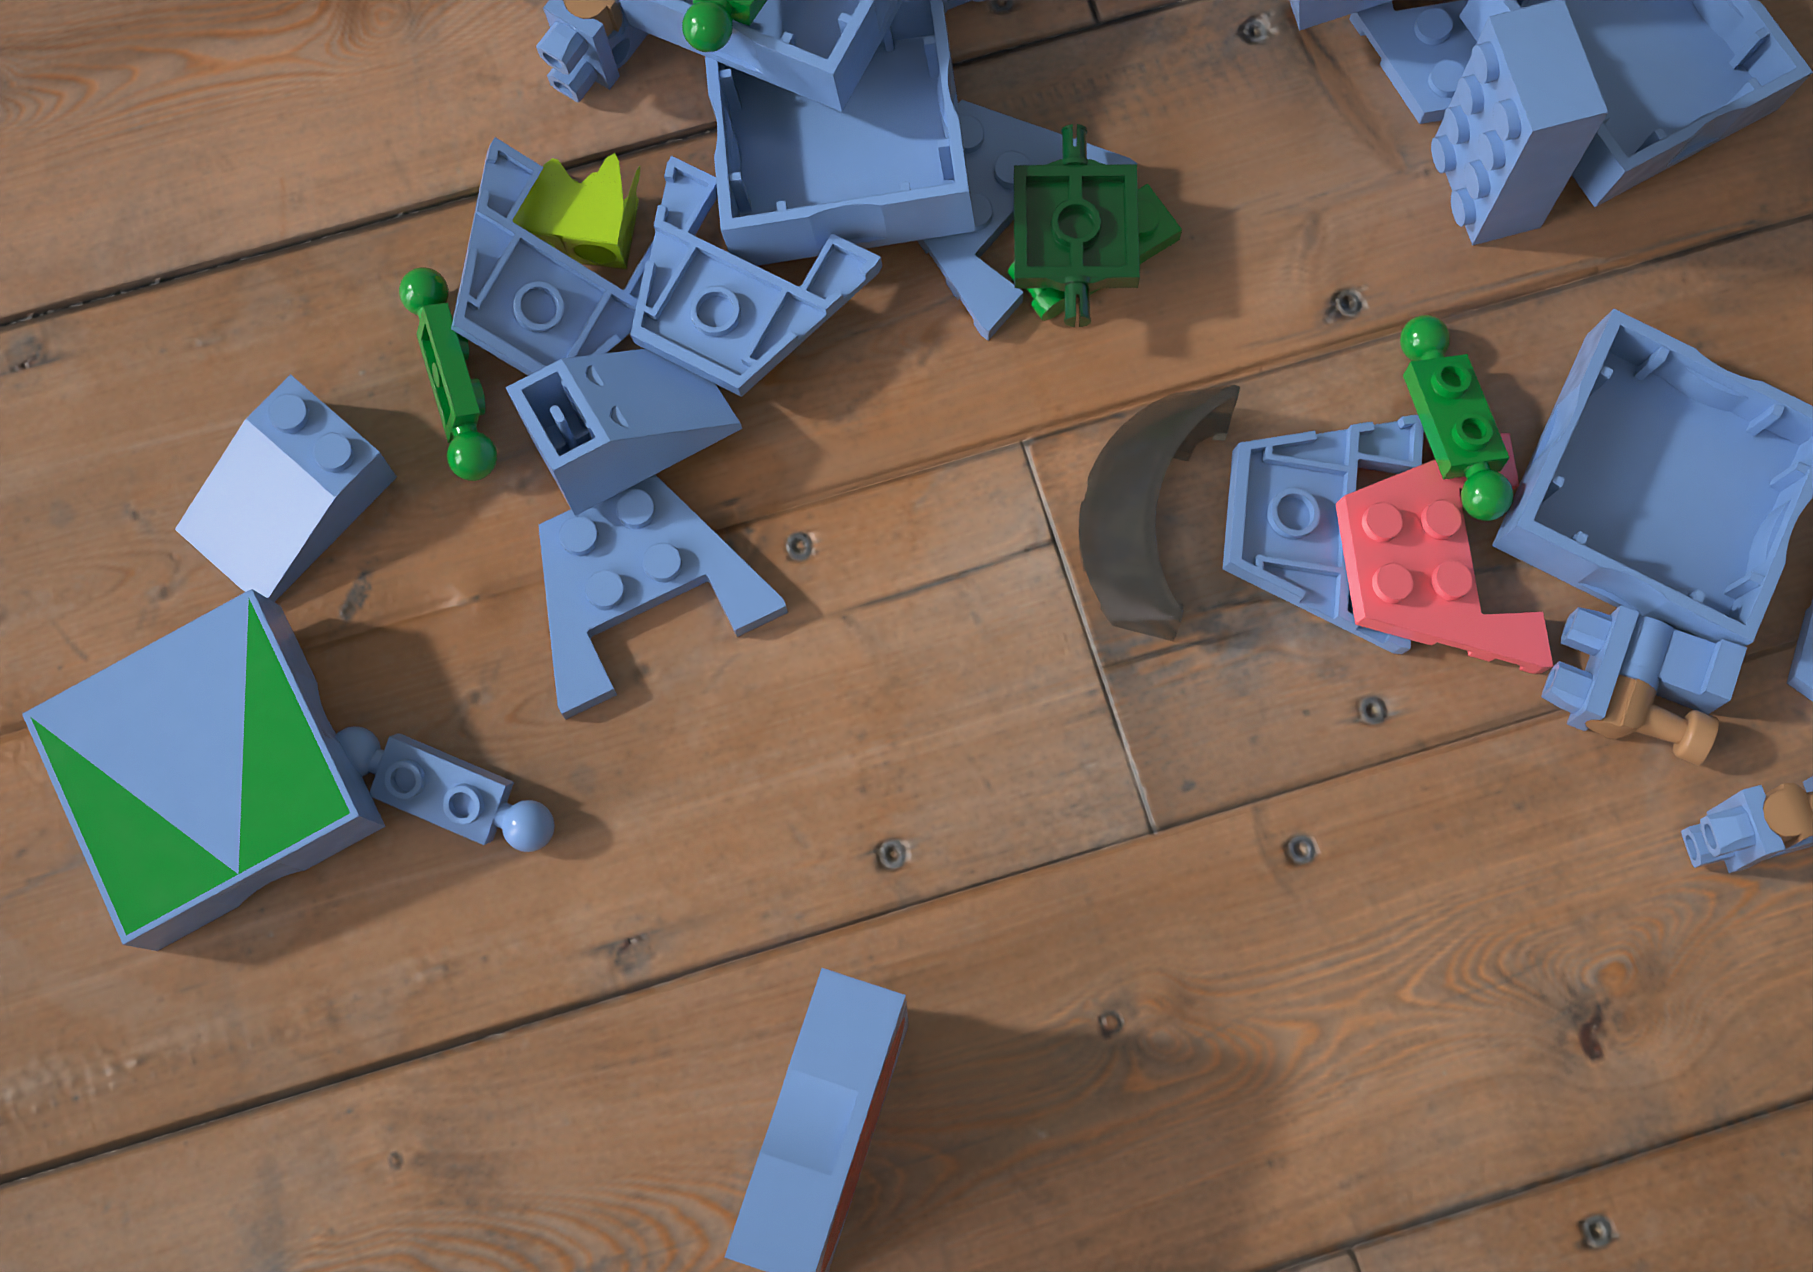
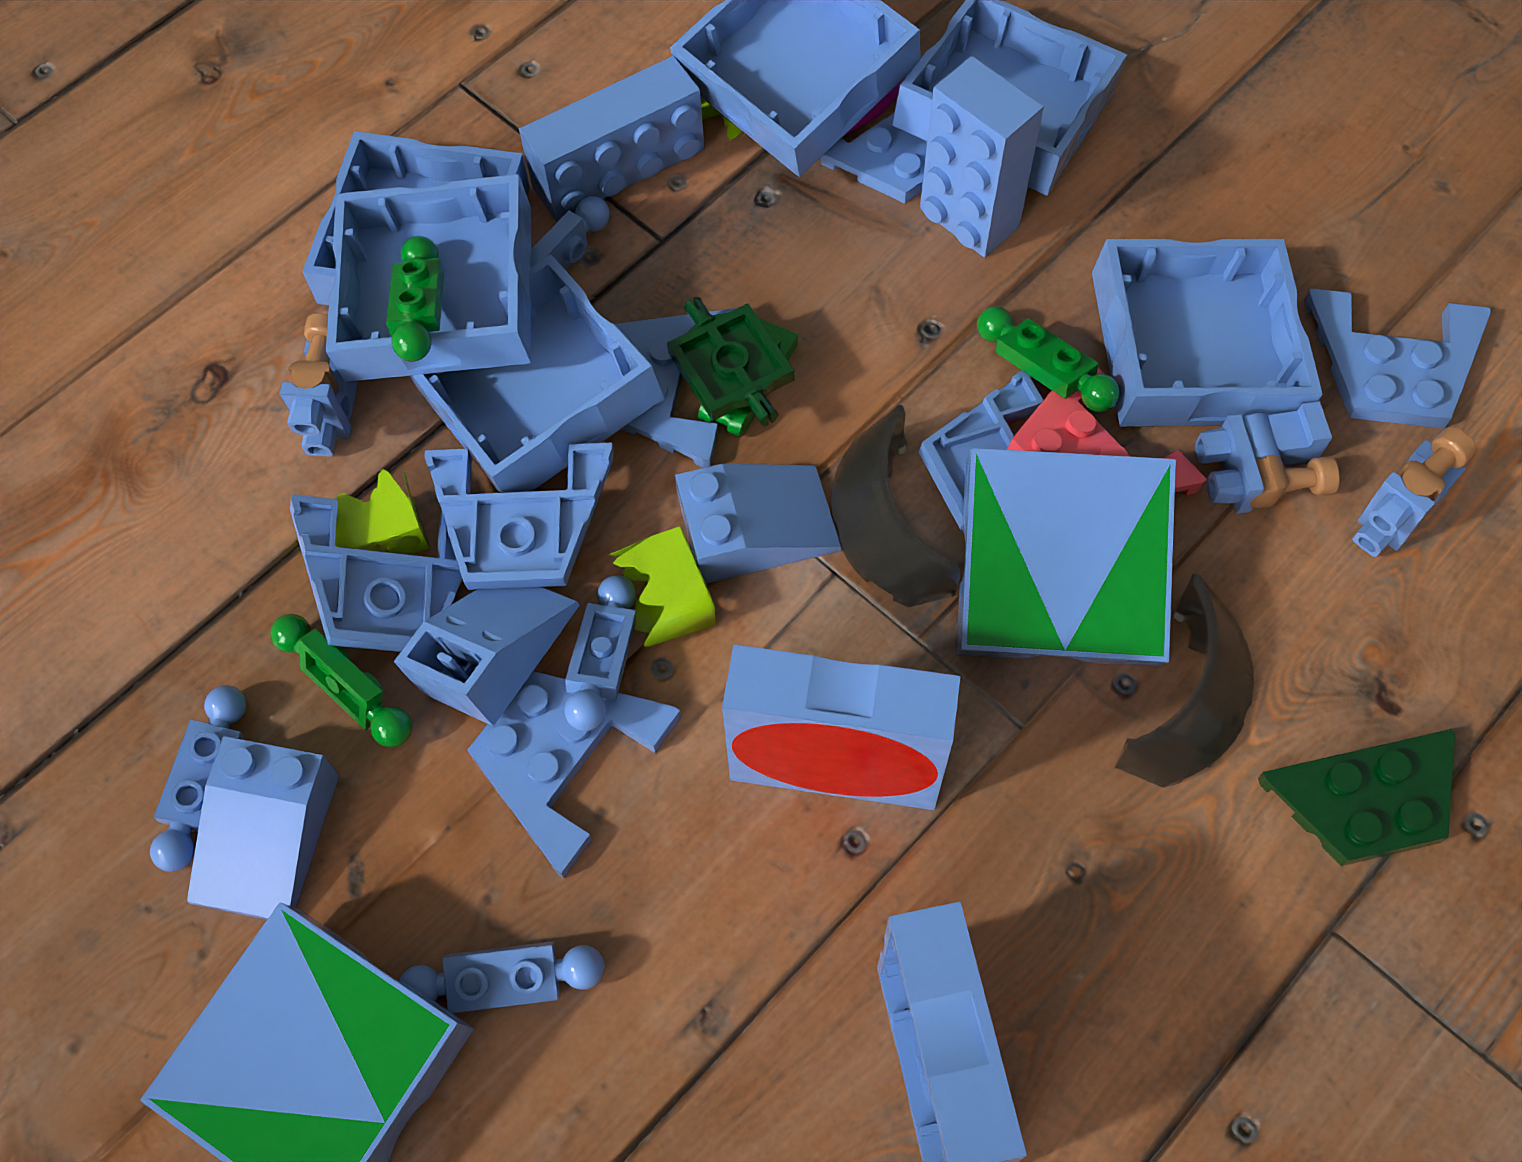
camera: 30 degrees left, 10 degrees down
none -> medium blue plate [150,685,247,872]
none -> medium blue plate [564,575,636,731]
none -> lime piece [609,526,715,647]
none -> medium blue slope [675,464,841,584]
none -> medium blue tile [722,644,961,810]
none -> tile [956,448,1176,667]
none -> clear smoke windscreen [1115,573,1254,788]
none -> dark green wing [1258,729,1455,866]

